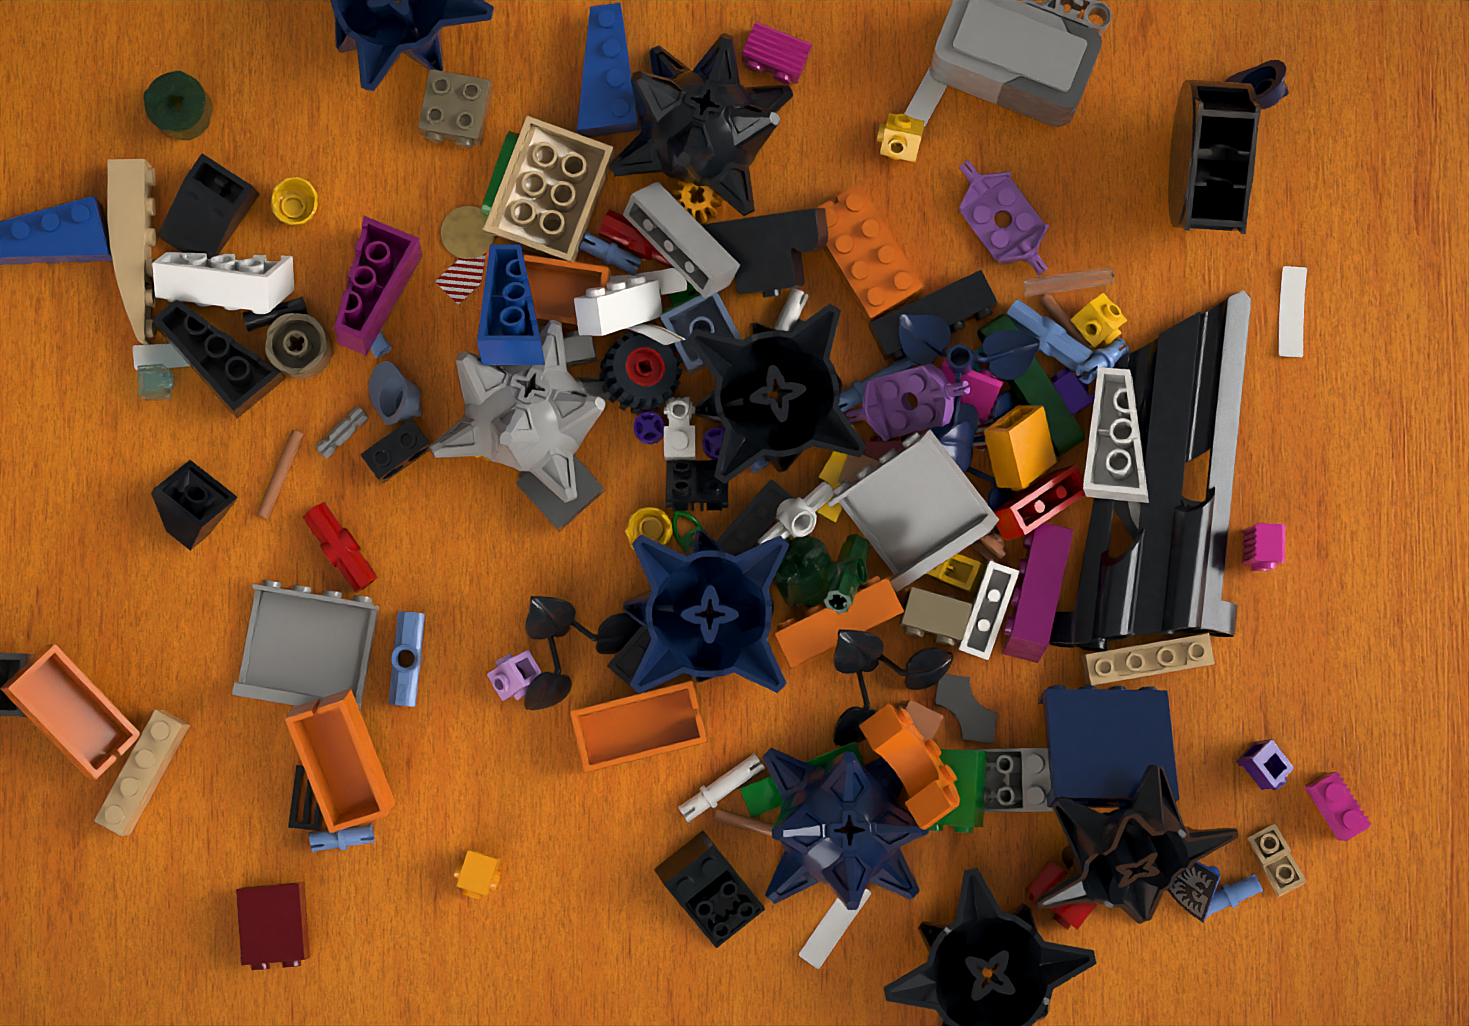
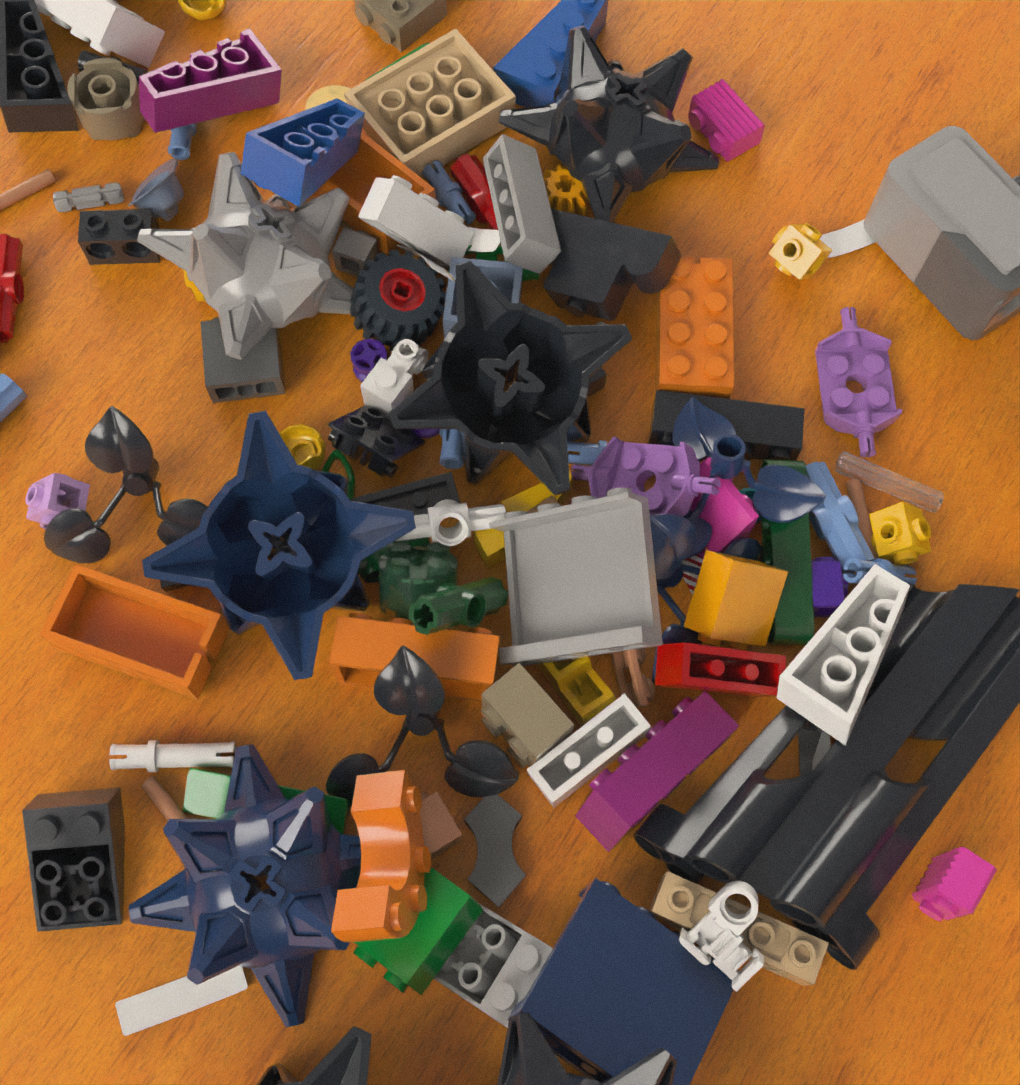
camera: 30 degrees right, 15 degrees down
none -> white piece [679,881,764,992]

